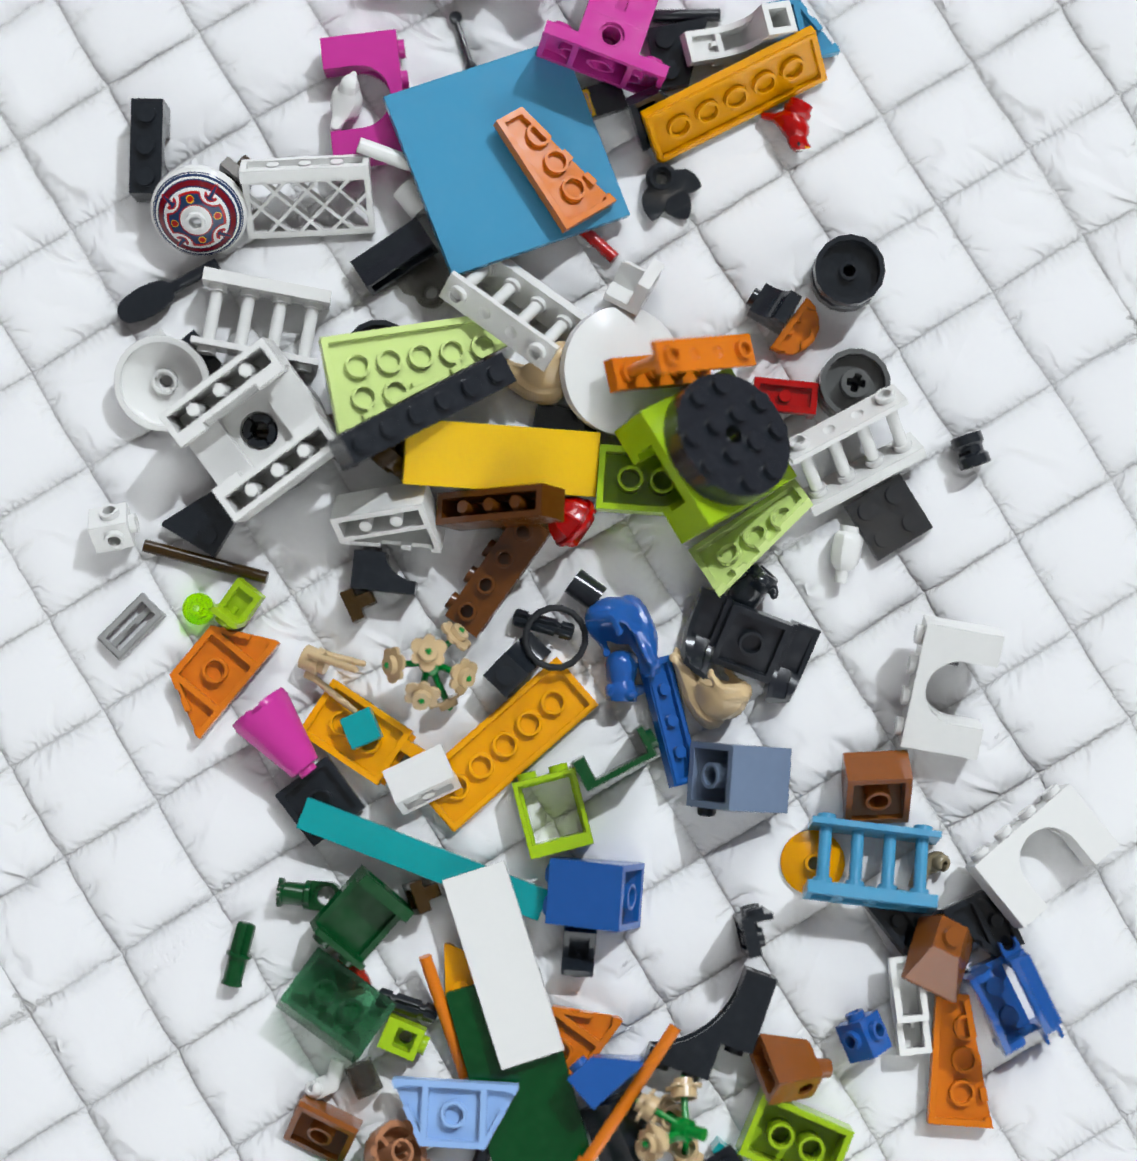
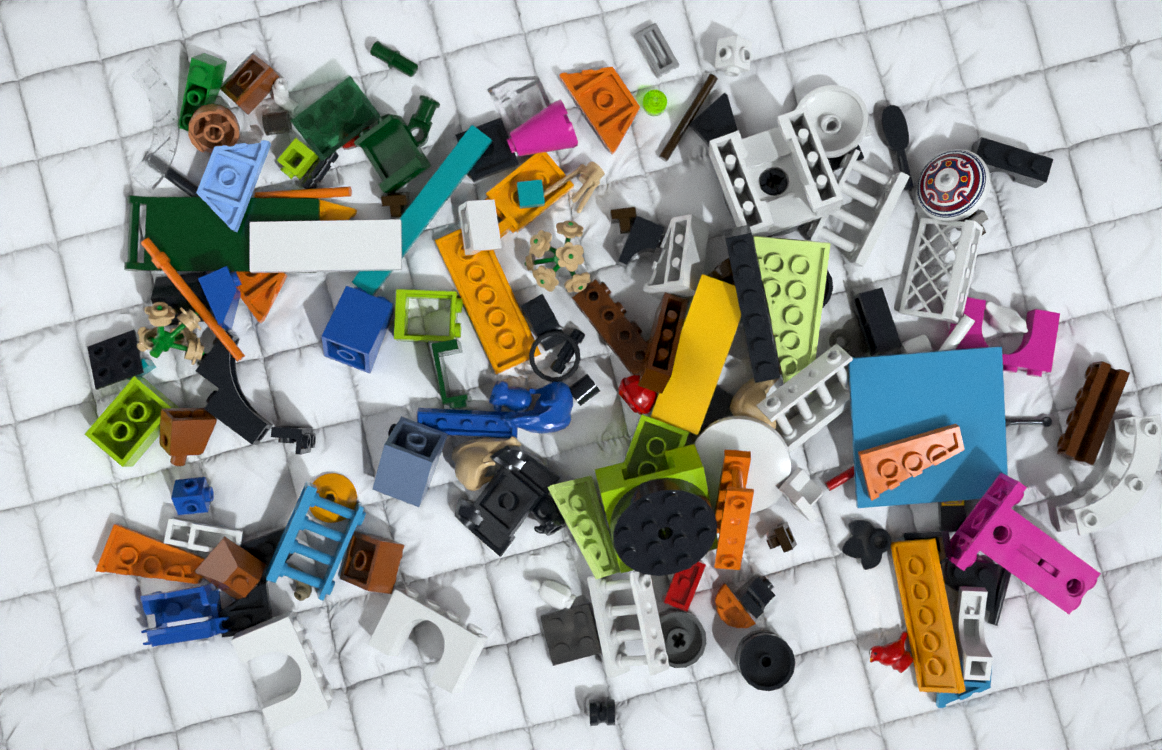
camera: 105 degrees right, 0 degrees up
lime bracket [210,577,266,629] -> none
black bracket [561,926,597,977] -> none
none -> clear slope [487,76,551,133]
none -> dark brown tile [766,522,797,553]

